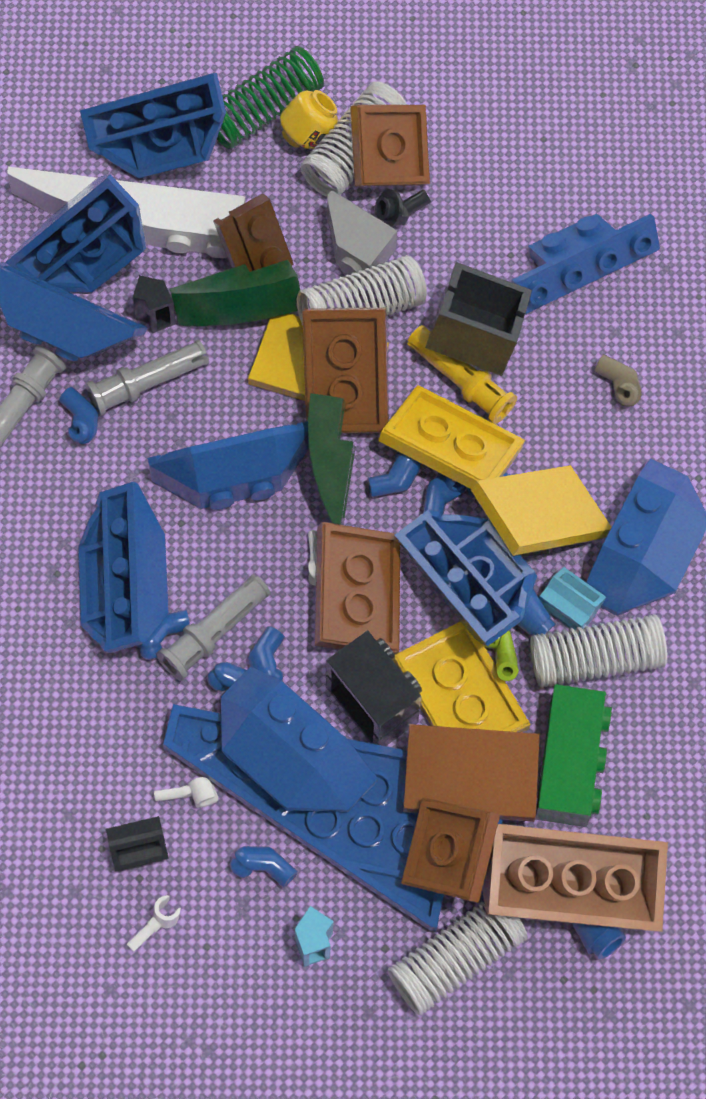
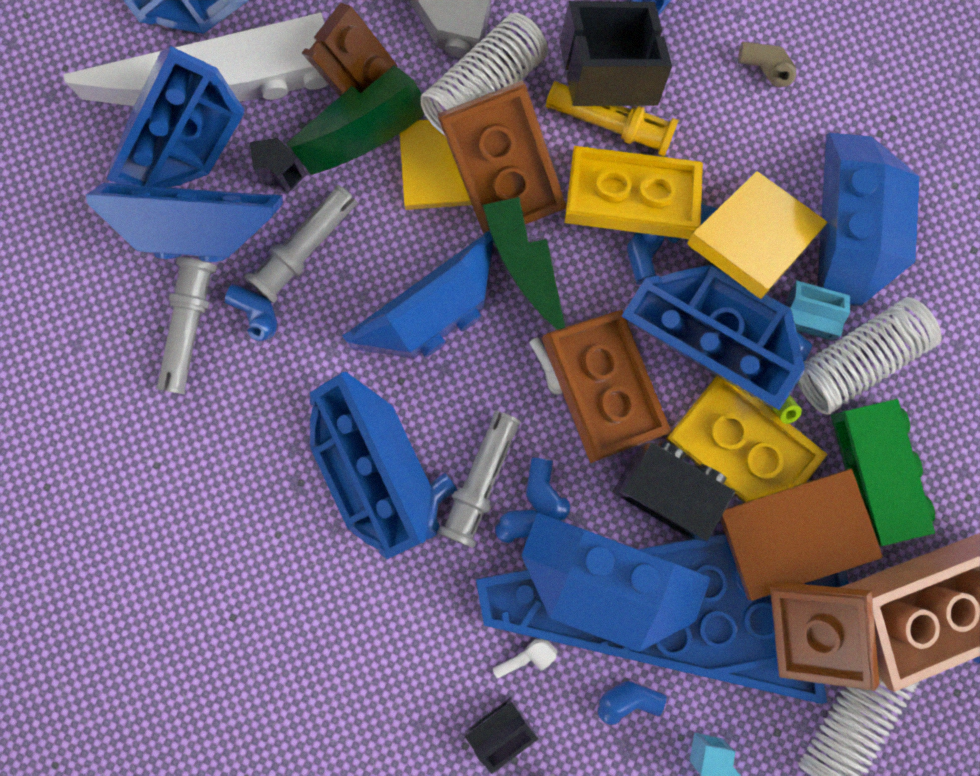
camera: 20 degrees left, 15 degrees up
blue arm [367,452,421,498] -> none

